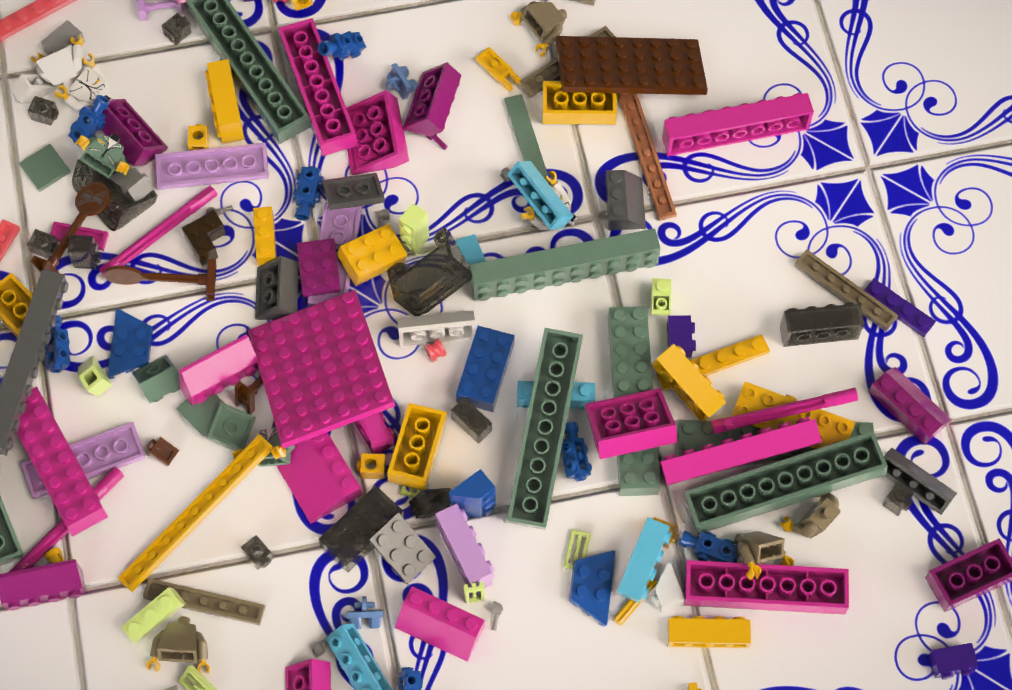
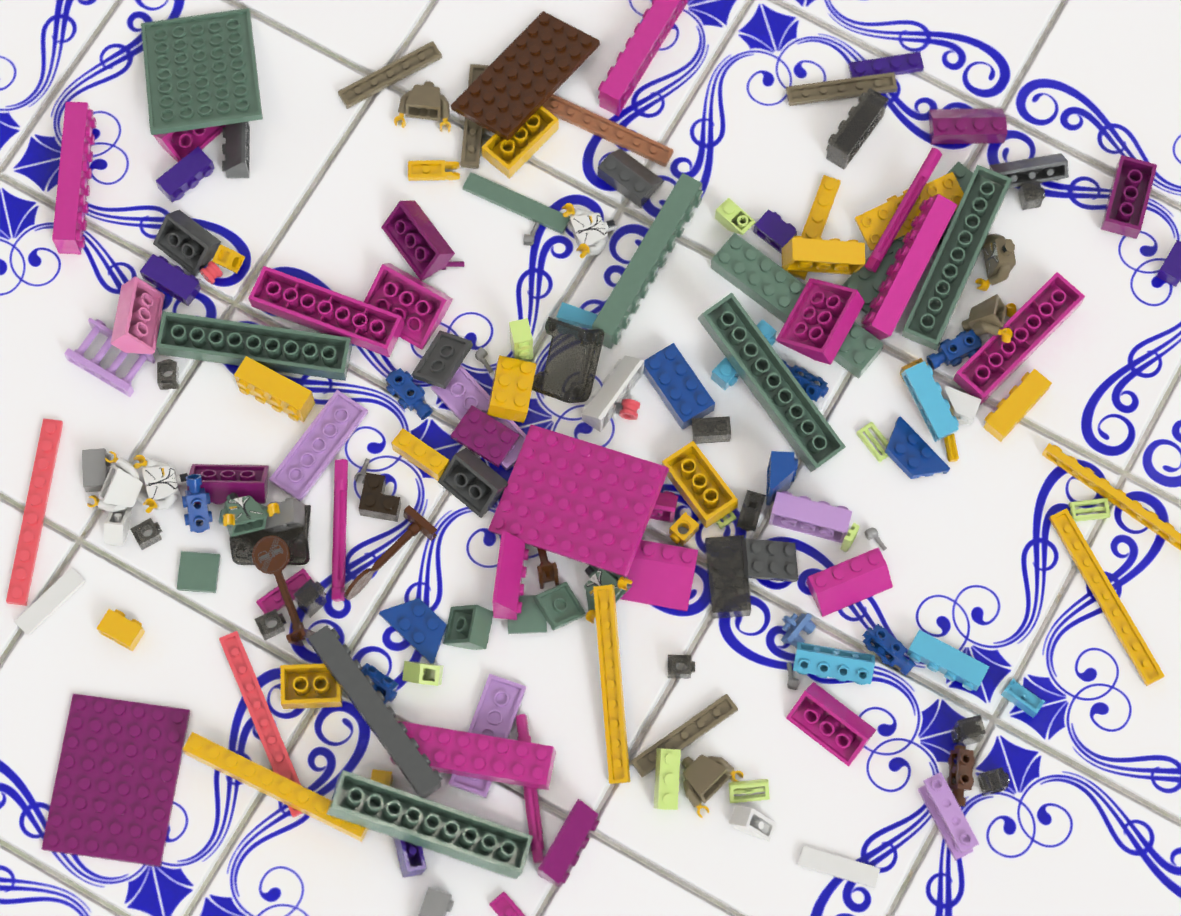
camera: 50 degrees left, 5 degrees up
yellow bush [44,547,65,564] -> none
reddish brown bracket [145,436,179,467] -> none
yellow brick [188,124,209,151] -> none
blue brick [318,31,367,60] -> none
medium blue hips [385,63,418,100] -> none
medium azure brick [507,161,573,230] -> none

